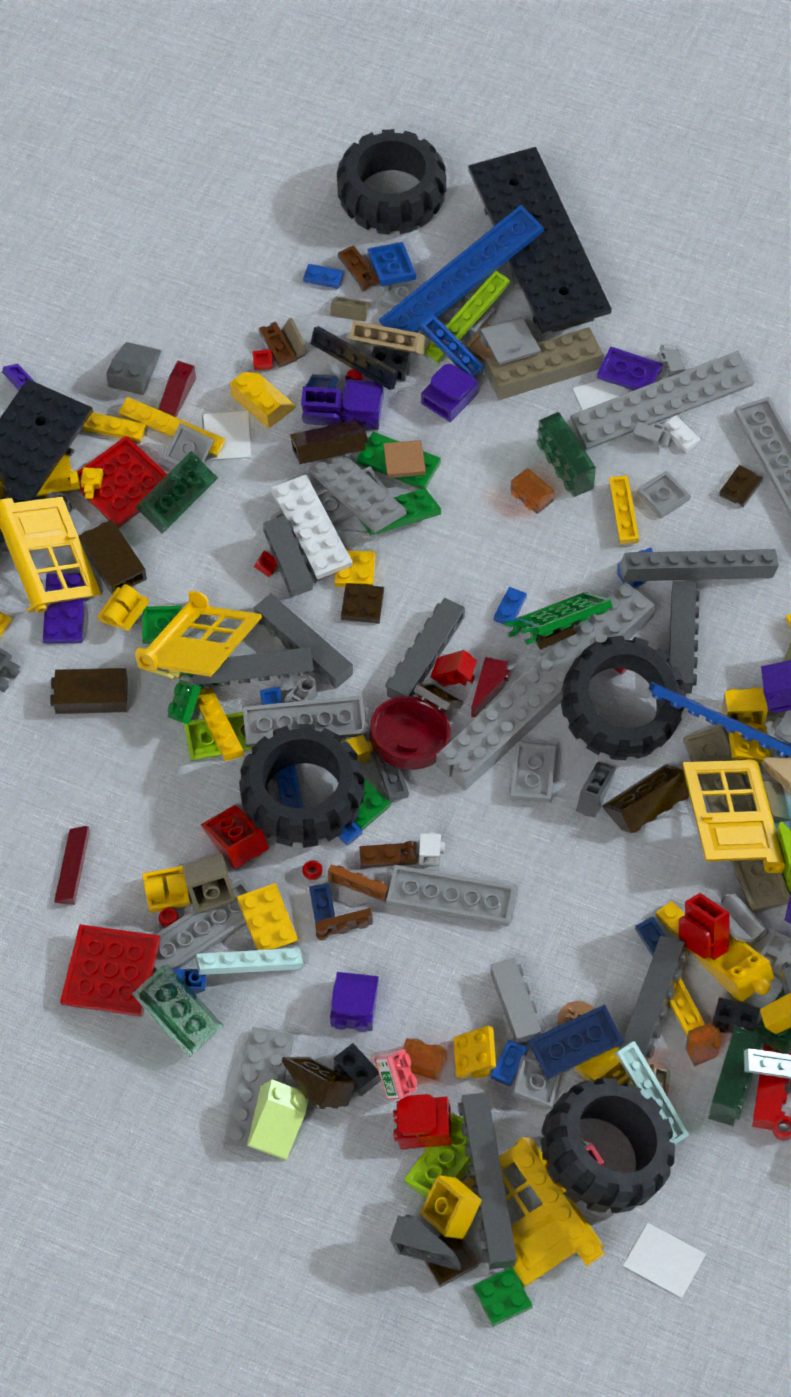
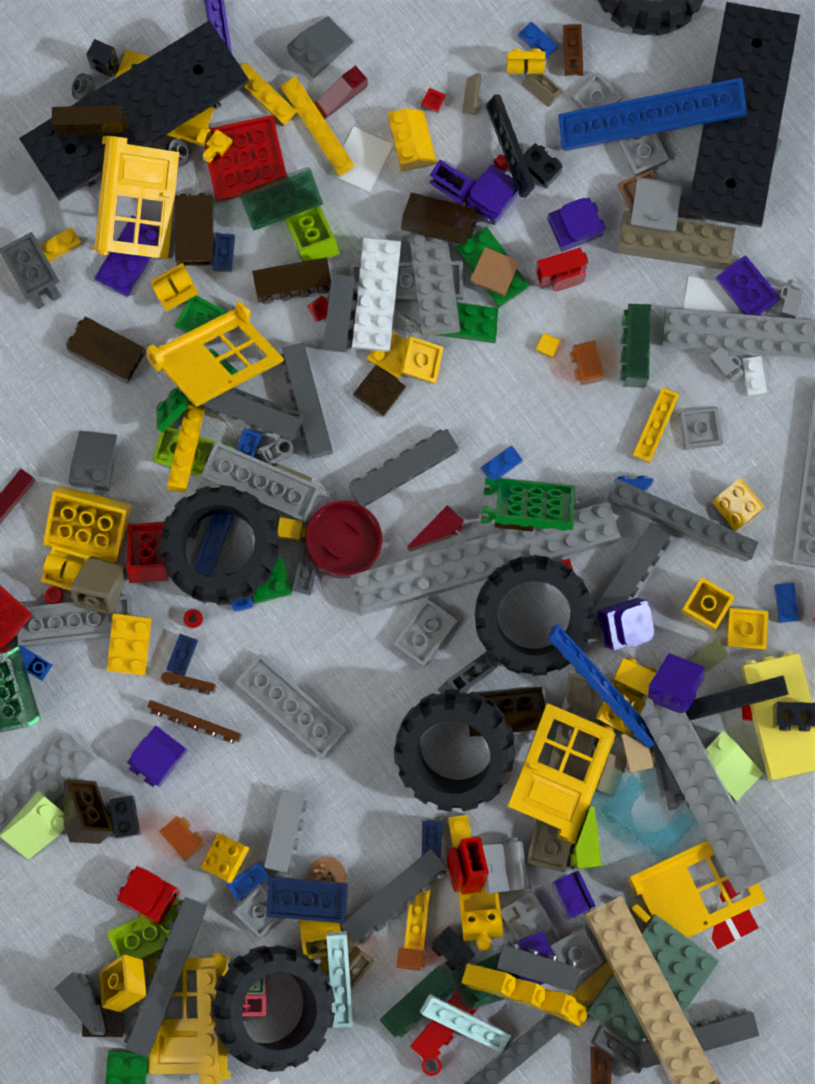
camera: 30 degrees right, 20 degrees up
light grey plate [164,423,214,474] -> none
light aqua plate [196,948,303,975] -> none
reddish brown plate [258,321,296,367] -> none
dark blue tile [305,374,339,389] -> none
dark orange plate [328,864,388,902] -> none
tan brick [349,321,428,356] -> none
reddish brown plate [359,841,418,868] -> none
blue plate [368,242,416,286] -> none
coral slope [375,1049,417,1100] -> none
dark brown plate [414,683,464,712] -> none
blue brick [419,315,485,379] -> none
white brick [419,832,445,865] -> none
lime plate [425,271,511,364] -> none
red brick [430,650,477,687] -> none
dark brown plate [720,465,763,508] -> none
none -> yellow slope [43,485,132,563]
none -> dark grey slope [69,431,117,491]
none -> reddish brown plate [147,700,242,744]
none -> dark blue plate [213,233,235,272]
none -> dark brown slope [252,257,331,304]
none -> lime slope [284,203,340,262]
none -> black tyre [394,689,516,812]
none -> yellow plate [400,336,444,384]
none -> yellow plate [507,49,545,75]
none -> red brick [536,247,588,291]
none -> yellow tile [536,333,561,358]
none -> brick [598,597,654,650]
none -> yellow brick [680,577,735,632]
none -> yellow plate [712,478,765,531]

